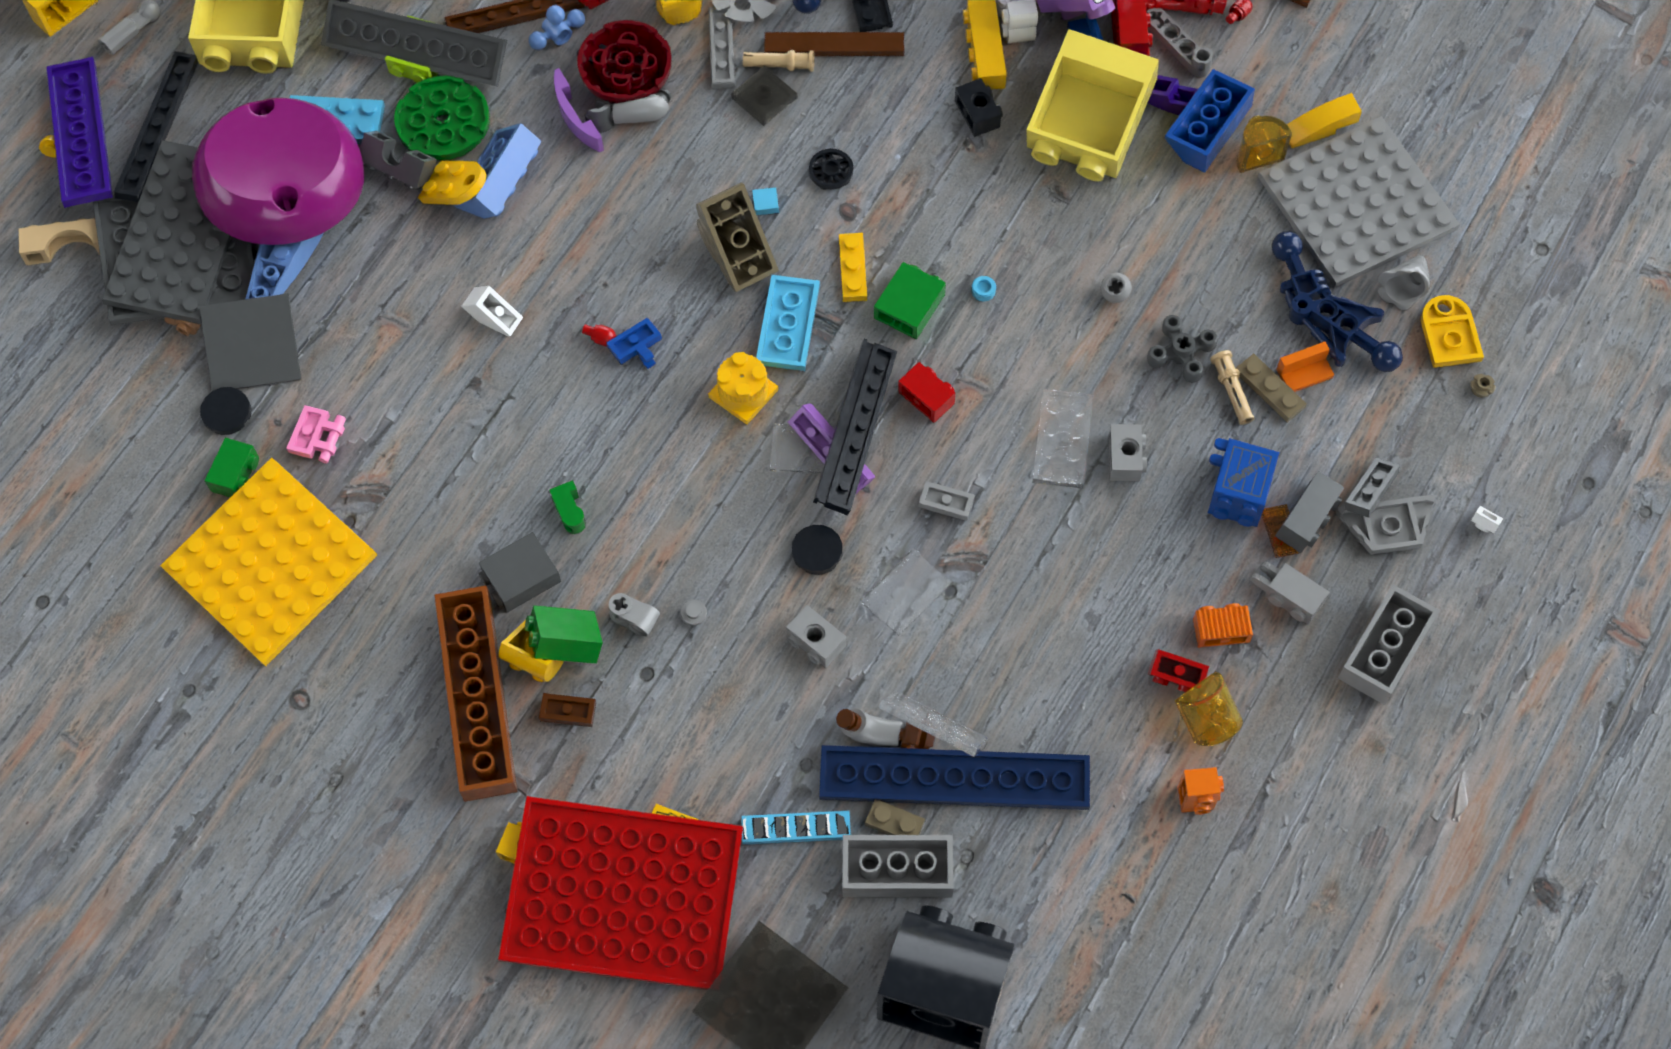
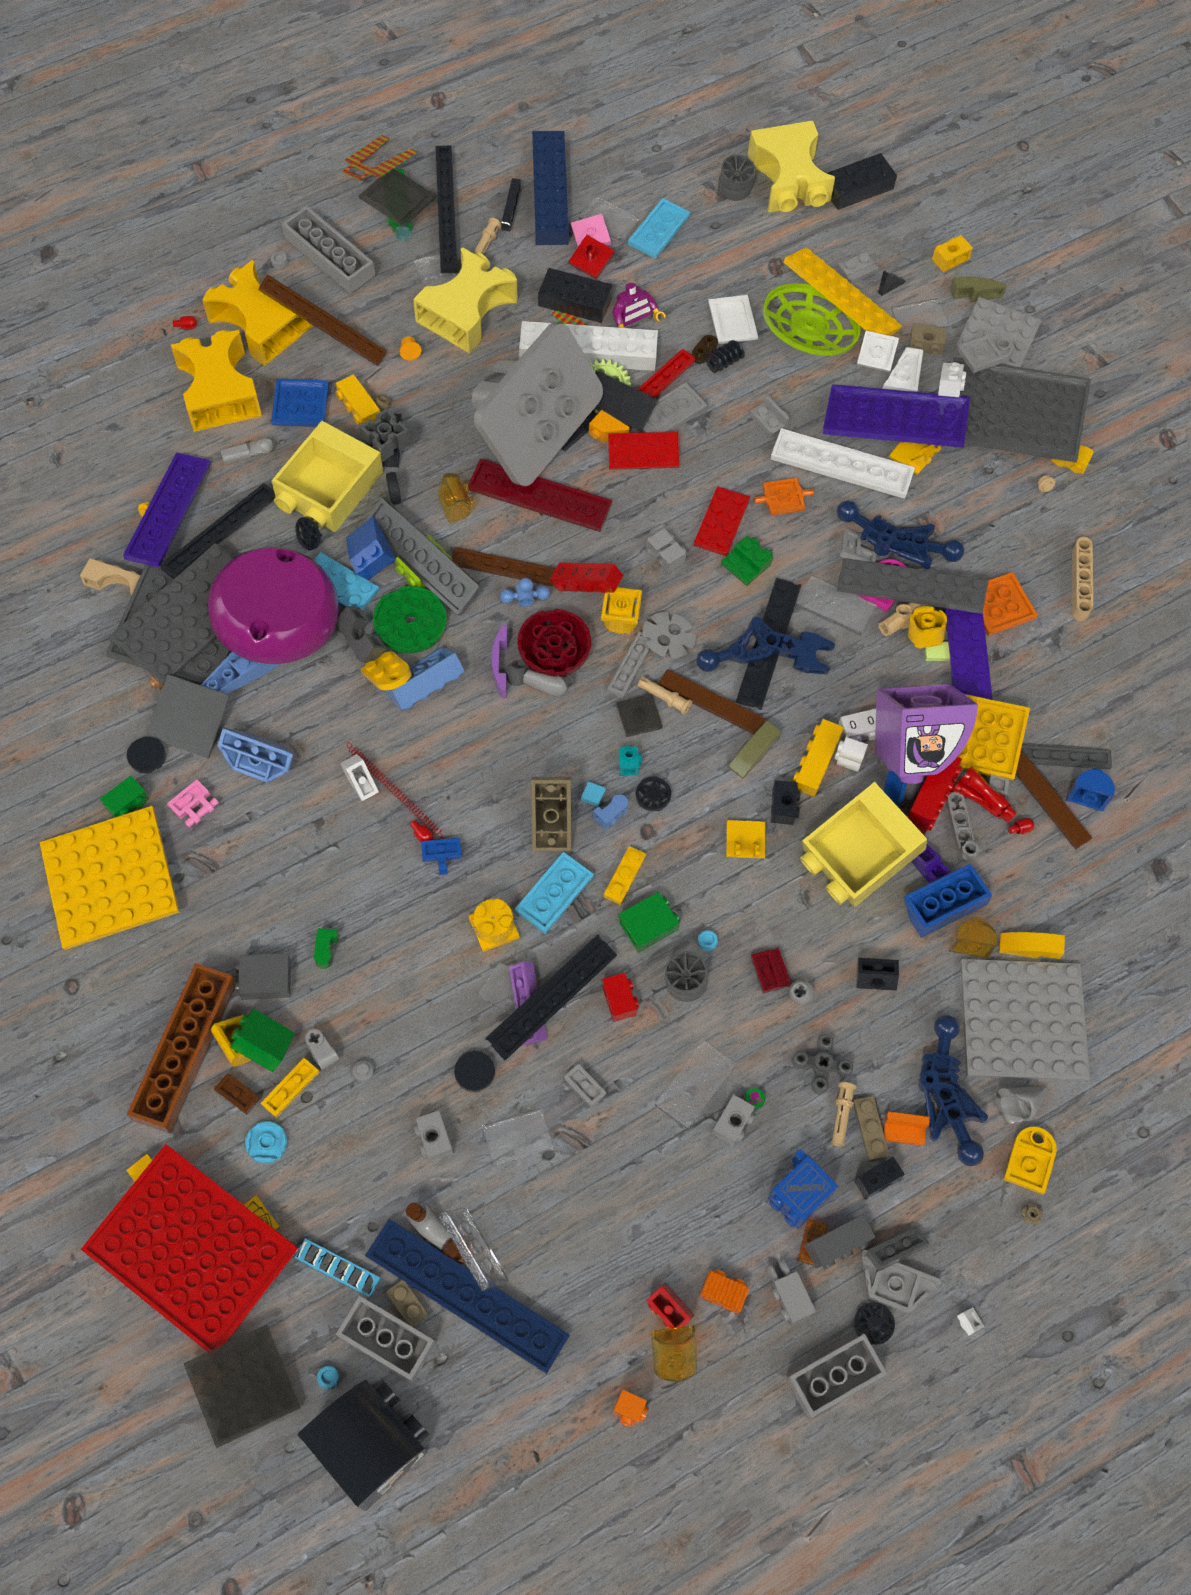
camera: 25 degrees right, 0 degrees up
none -> medium blue wedge [218,728,294,782]
none -> medium azure tile [245,1121,288,1164]
none -> yellow plate [260,1058,320,1119]
none -> black wheel [295,516,322,550]
none -> medium azure tile [317,1366,340,1390]
none -> blue slope [346,516,396,580]
none -> red piece [347,742,444,839]
none -> medium blue leg [592,794,628,831]
none -> teal brick [618,745,642,776]
none -> dark grey wheel [665,951,708,1002]
none -> yellow plate [726,820,765,859]
none -> olive slope [728,721,782,779]
none -> green tile [744,1088,765,1110]
none -> dark red plate [750,947,791,994]
none -> black brick [854,1156,905,1200]
none -> black wheel [854,1303,895,1345]
none -> black brick [856,958,899,991]

